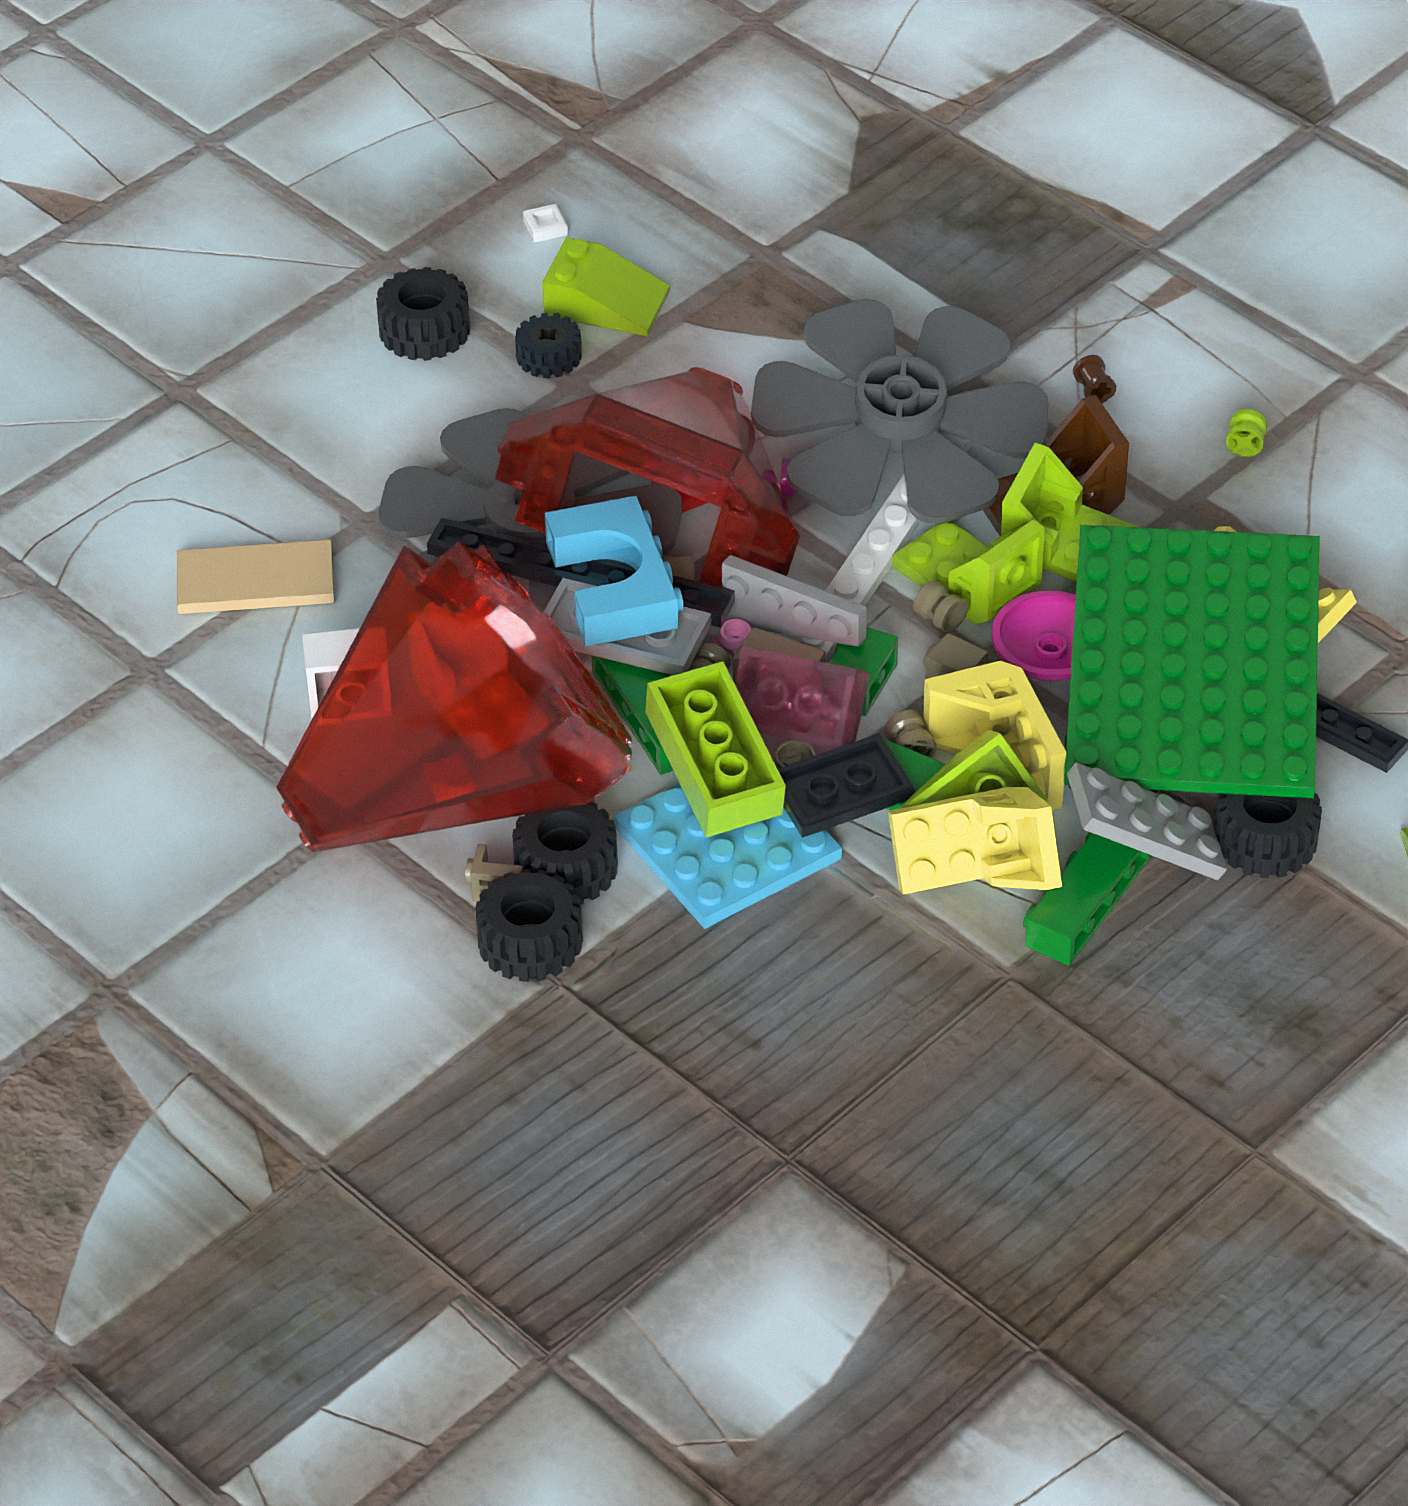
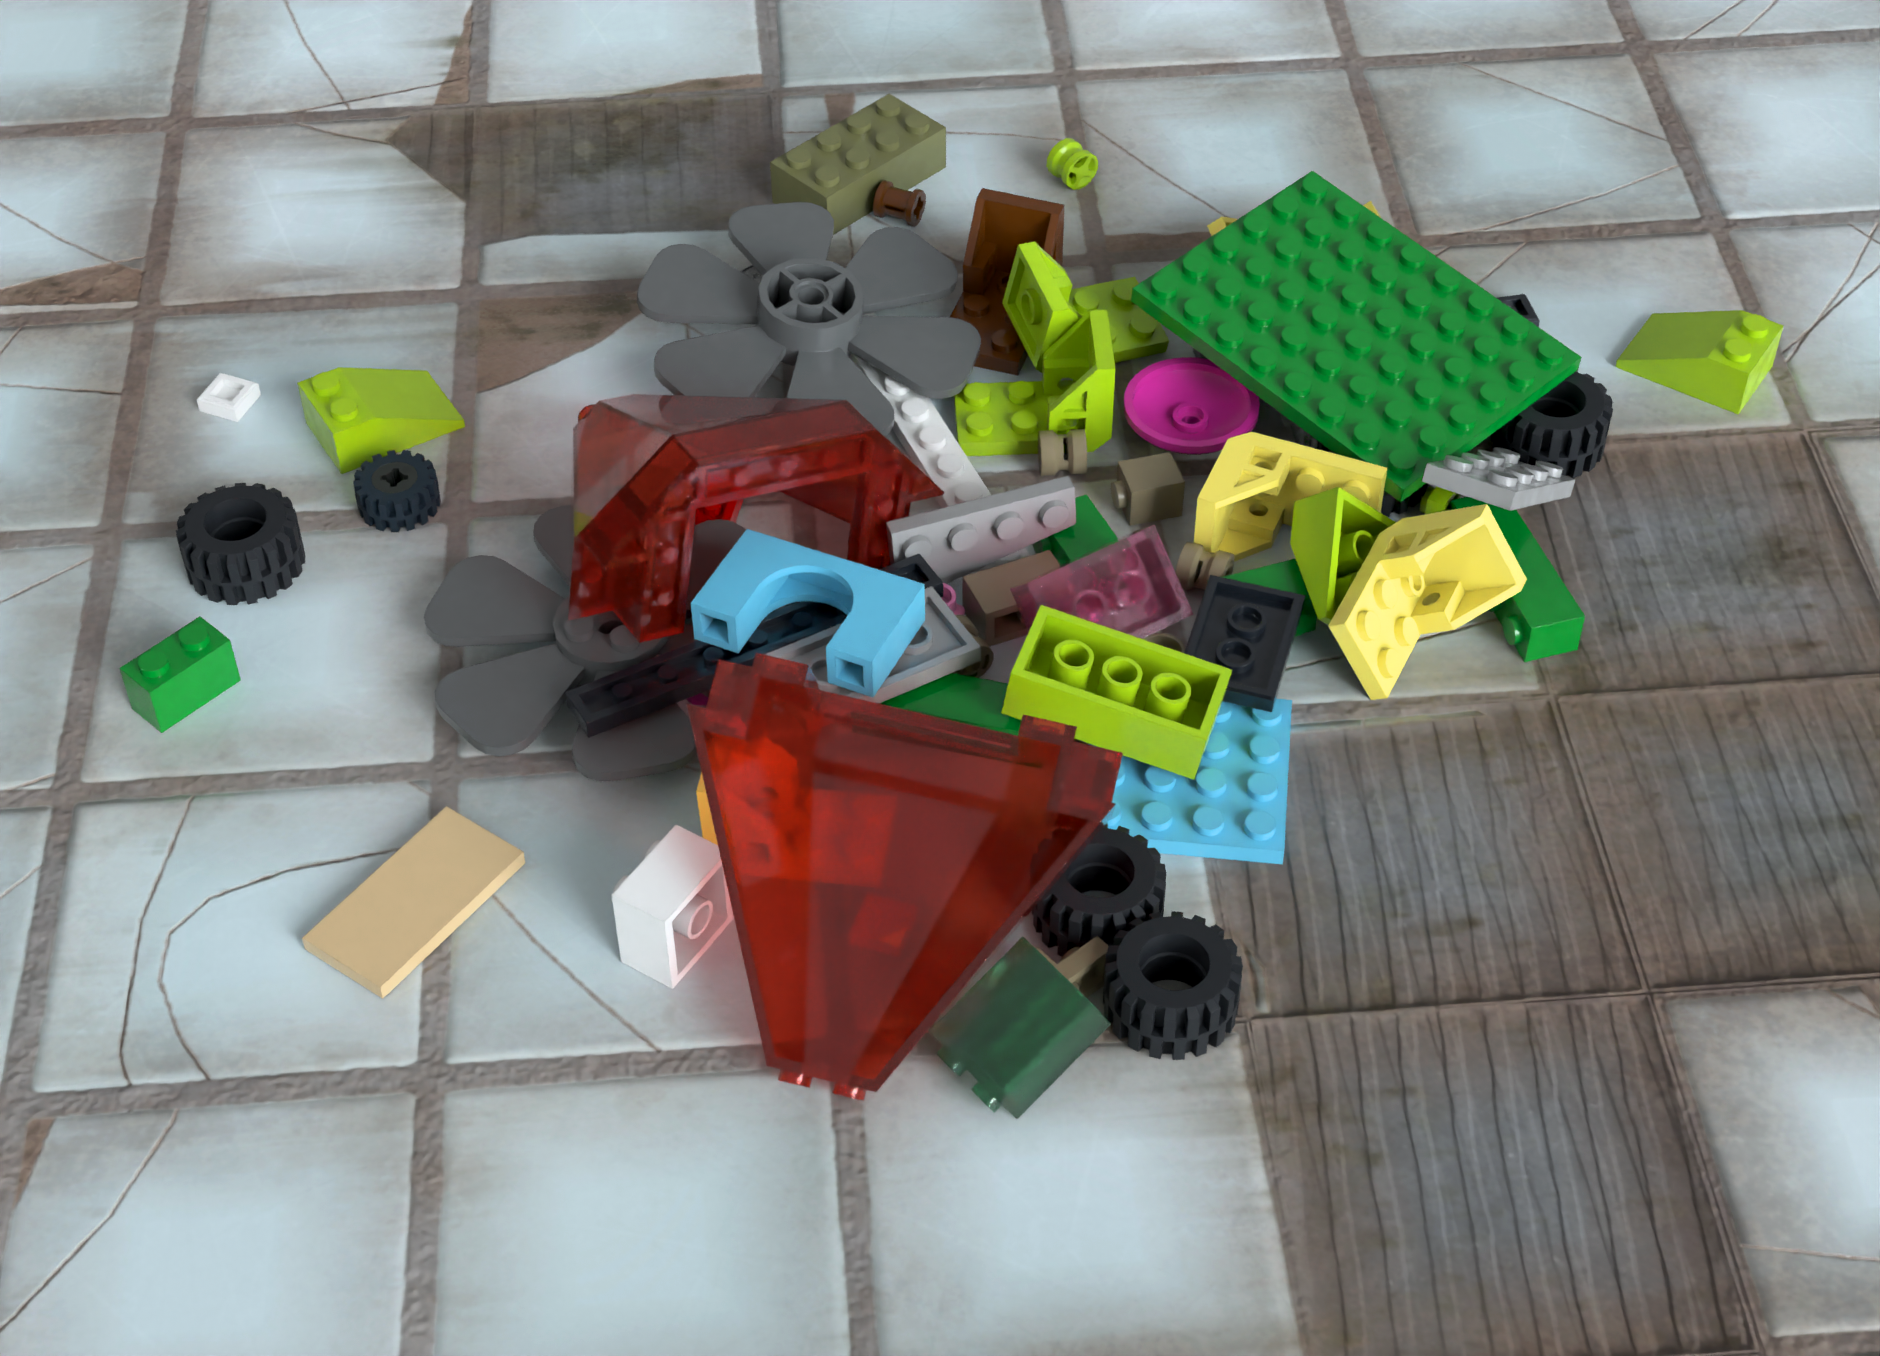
camera: 50 degrees left, 0 degrees up
none -> green brick [119,616,241,733]
none -> olive brick [770,93,946,235]
none -> clear green brick [929,936,1111,1119]

